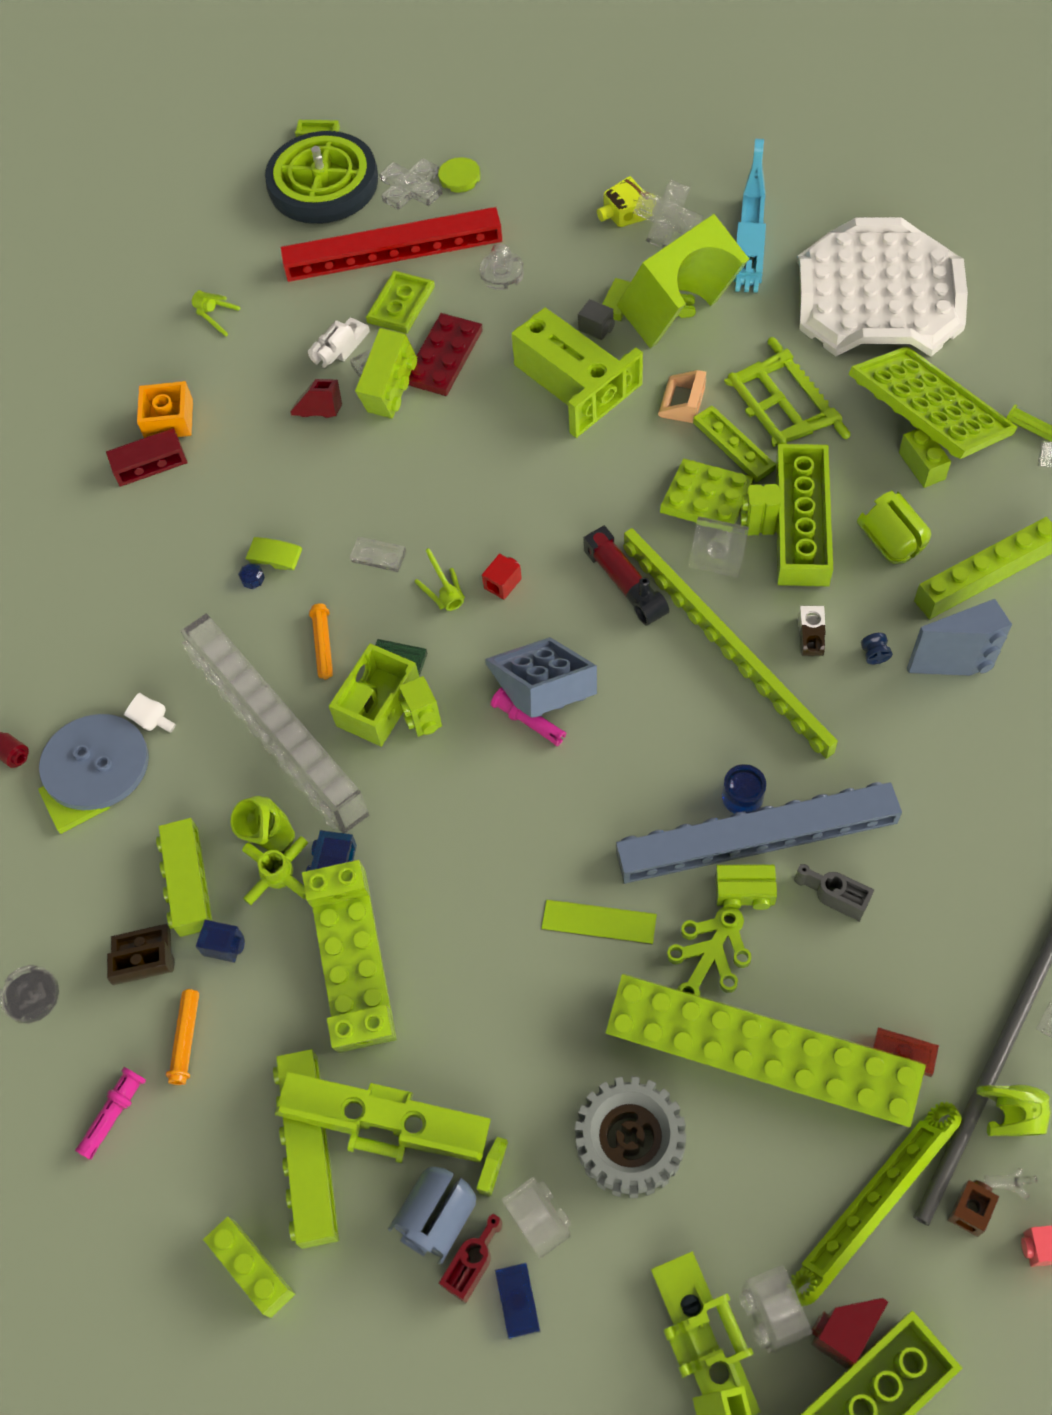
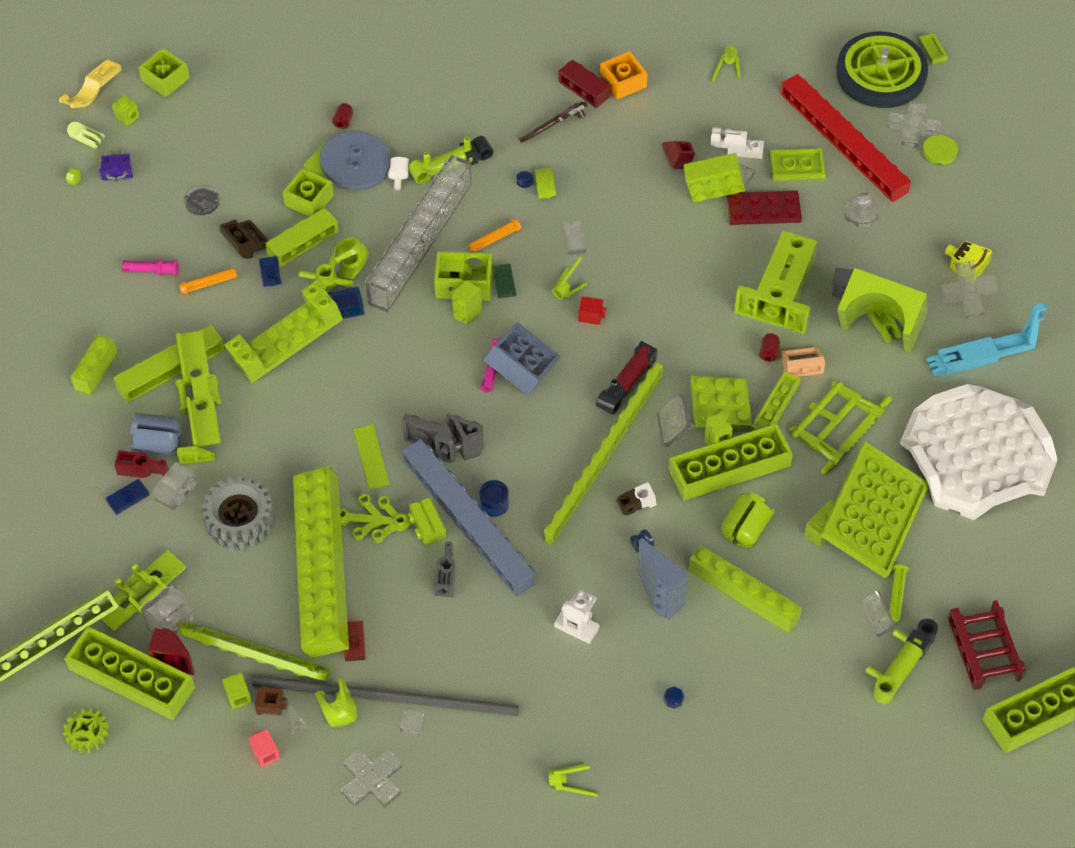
camera: 60 degrees right, 5 degrees down
none -> lime brick [222,673,252,710]
none -> lime brick [282,168,334,217]
none -> dark grey piece [402,413,484,463]
none -> lime piece [408,136,494,184]
none -> dark brown piece [519,102,588,143]
none -> white tile [554,589,600,644]
none -> dark red brick [759,333,780,362]

